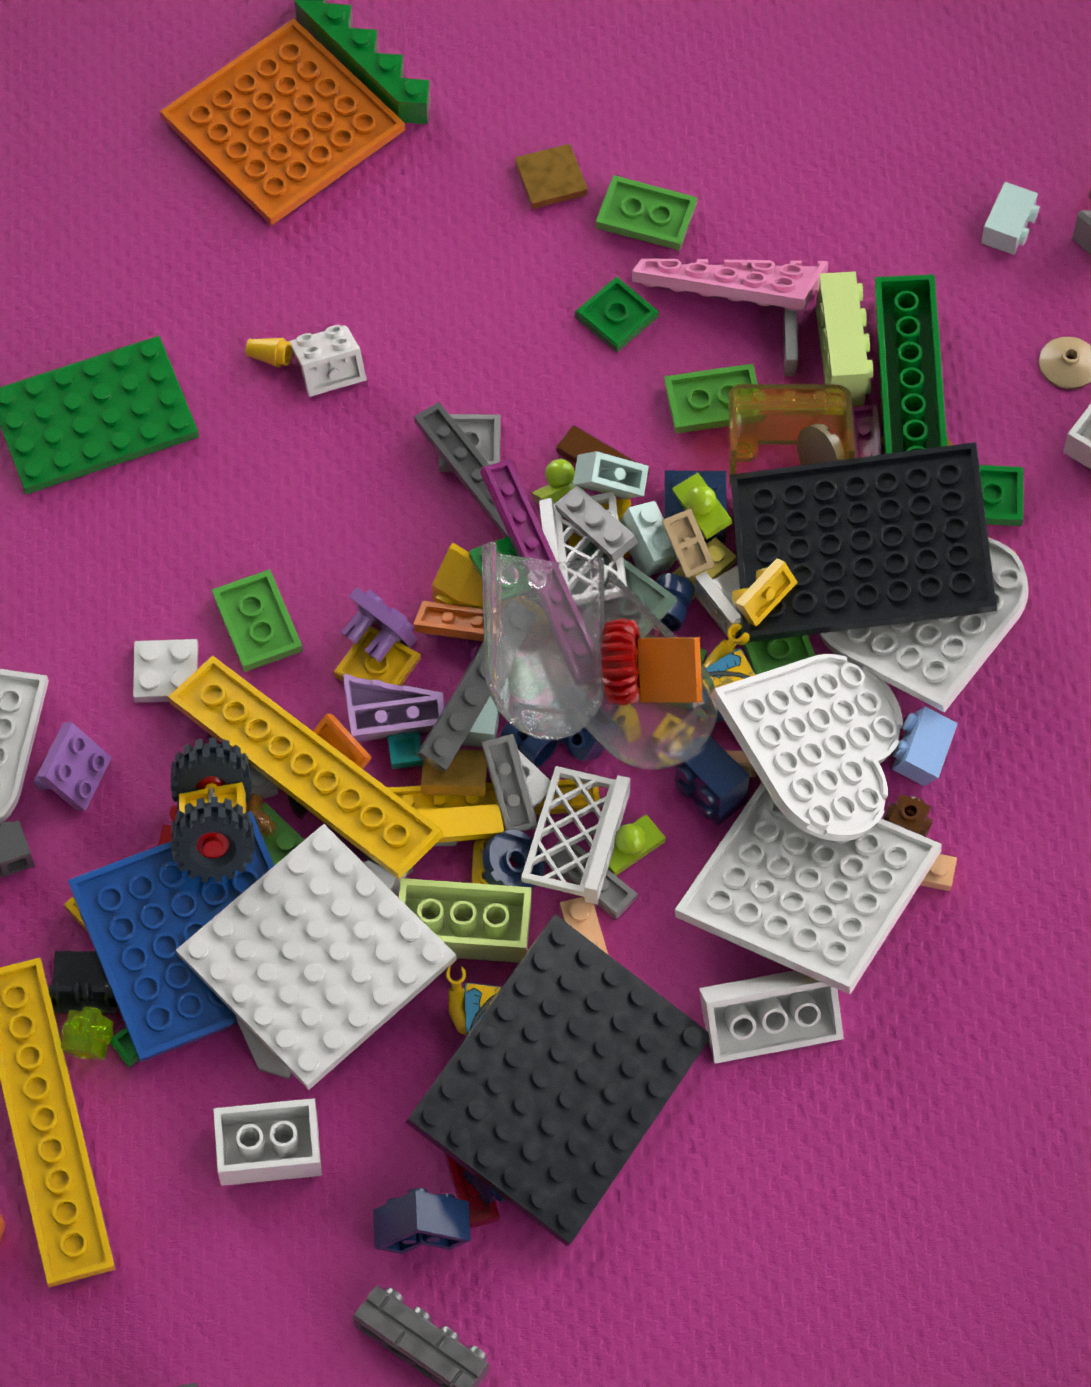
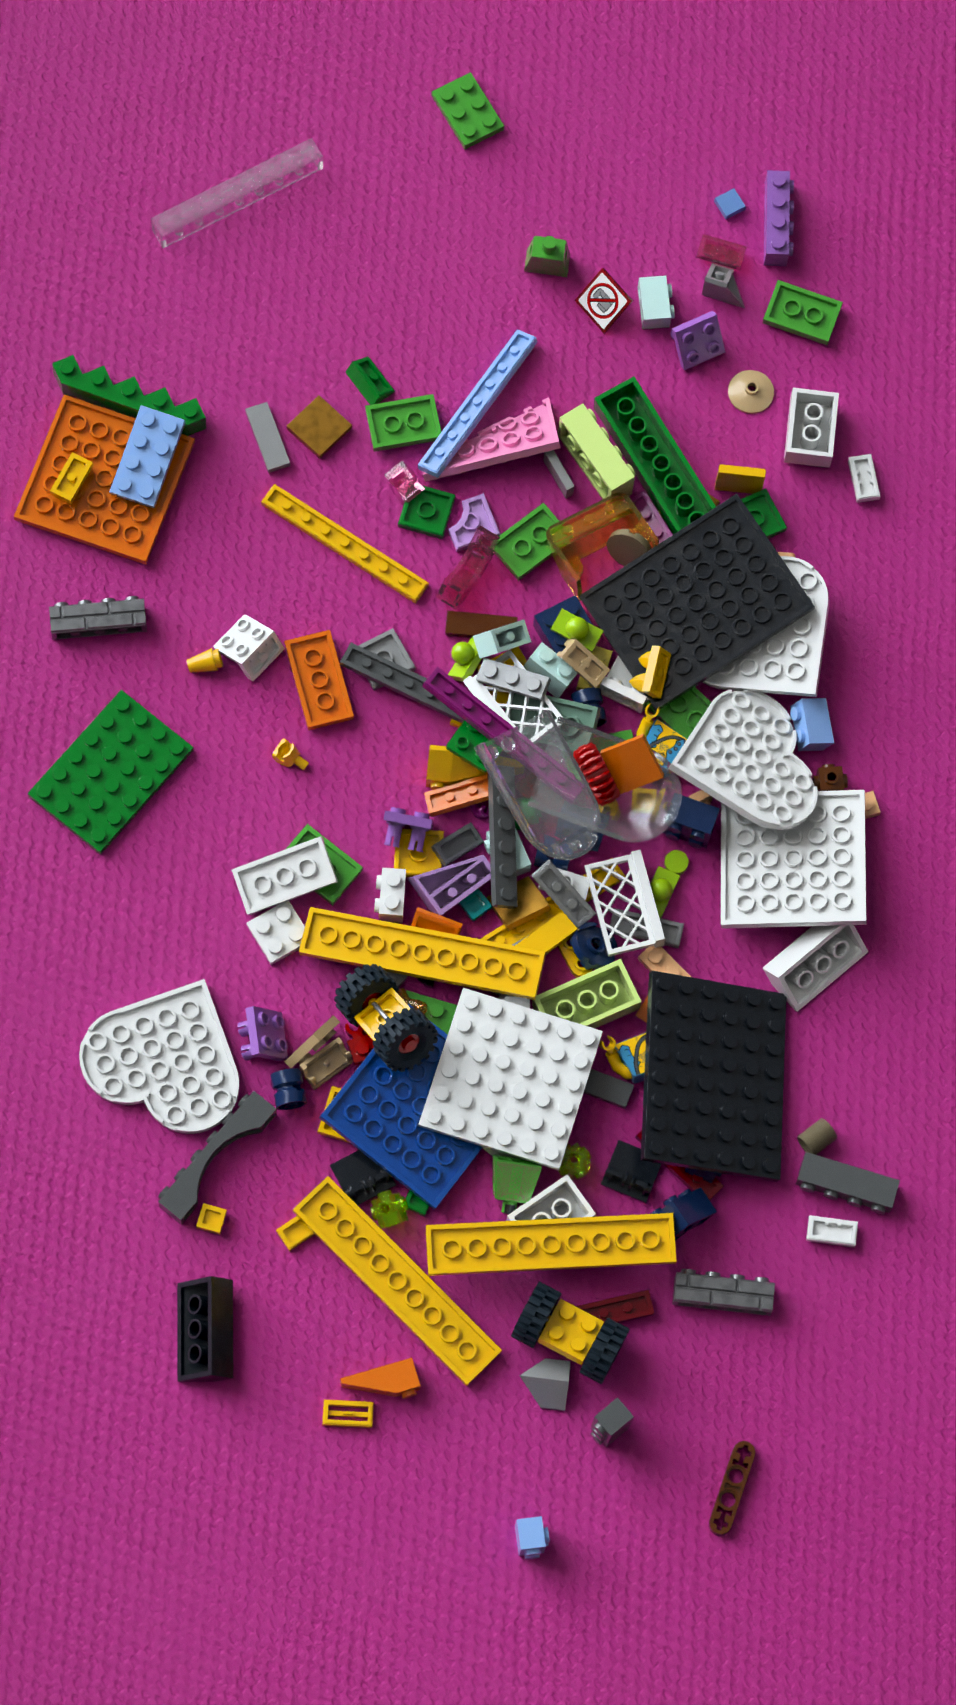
camera: 35 degrees left, 10 degrees up
none -> flat silver brick [49,596,147,640]
none -> yellow plate [50,452,93,504]
none -> light blue plate [109,405,186,508]
none -> white plate [232,836,338,915]
none -> light grey tile [245,402,290,473]
none -> yellow tile [261,484,429,604]
none -> dark blue wheel [270,1068,307,1110]
none -> yellow piece [272,738,309,770]
none -> orange plate [284,630,354,730]
none -> tan plate [284,1015,340,1069]
none -> tan hinge [300,1037,353,1090]
none -> green slope [346,356,395,405]
none -> white brick [374,868,406,923]
none -> clear pink panel [384,461,425,503]
none -> light blue tile [418,329,537,478]
none -> yellow plate [426,1213,677,1276]
none -> dark grey tile [431,823,484,867]
none -> clear pink arch [436,525,500,609]
none -> lavender tile [448,493,500,552]
none -> bright green torso [493,1155,542,1214]
none -> plate [511,1281,630,1384]
none -> light grey slope [519,1358,570,1411]
none -> bright green torso [524,236,570,277]
none -> clear neon green brick [557,1143,592,1180]
none -> piece [575,268,633,333]
none -> dark red plate [576,1289,655,1325]
none -> dark grey tile [584,1069,634,1109]
none -> black hinge [601,1140,662,1203]
none -> lime tile [664,850,689,875]
none -> medium lavender plate [670,311,725,370]
none -> yellow tile [715,464,766,494]
none -> dark grey brick [795,1152,900,1214]
none -> dark tan piece [797,1118,837,1155]
none -> white plate [806,1215,858,1247]

